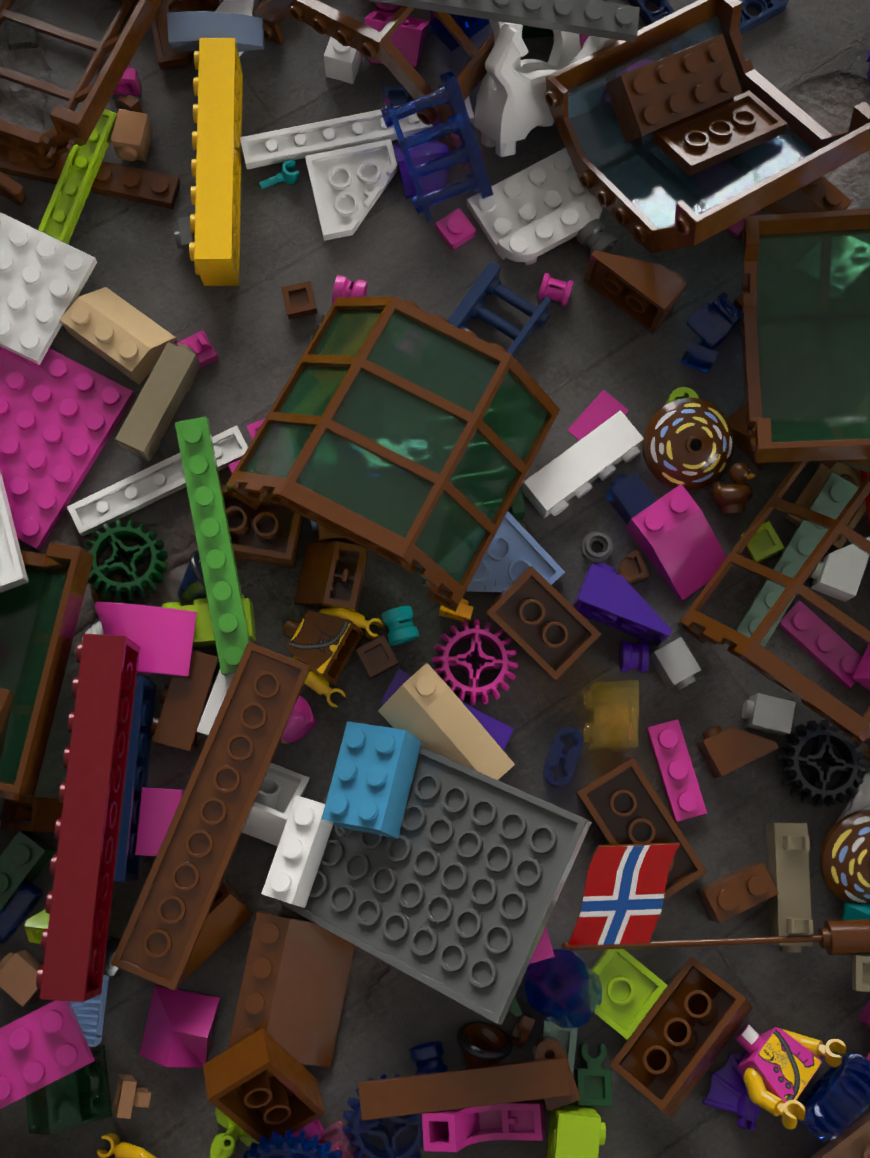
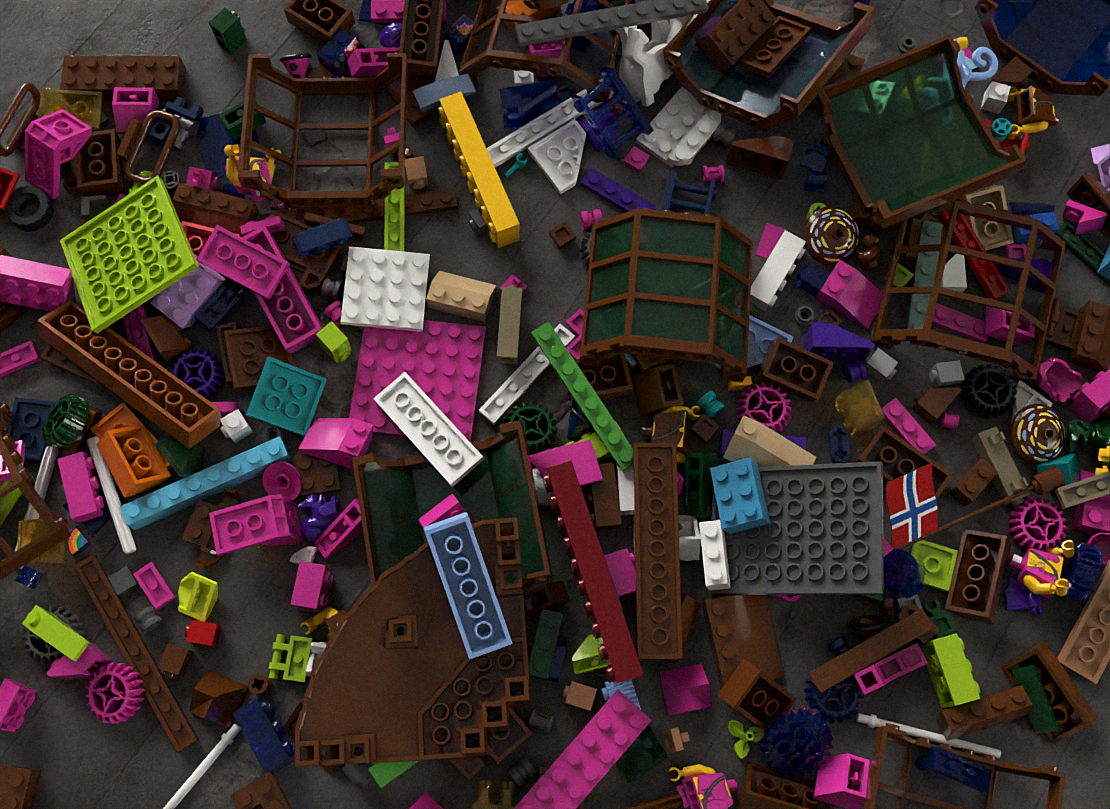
camera: 20 degrees left, 5 degrees down
none -> clear blue slope [499,80,557,129]
none -> dark purple plate [580,168,657,225]
none -> dark green slope [684,451,717,518]
none -> dark pink axle [939,412,959,430]
none -> dark pink gear [1008,497,1068,552]

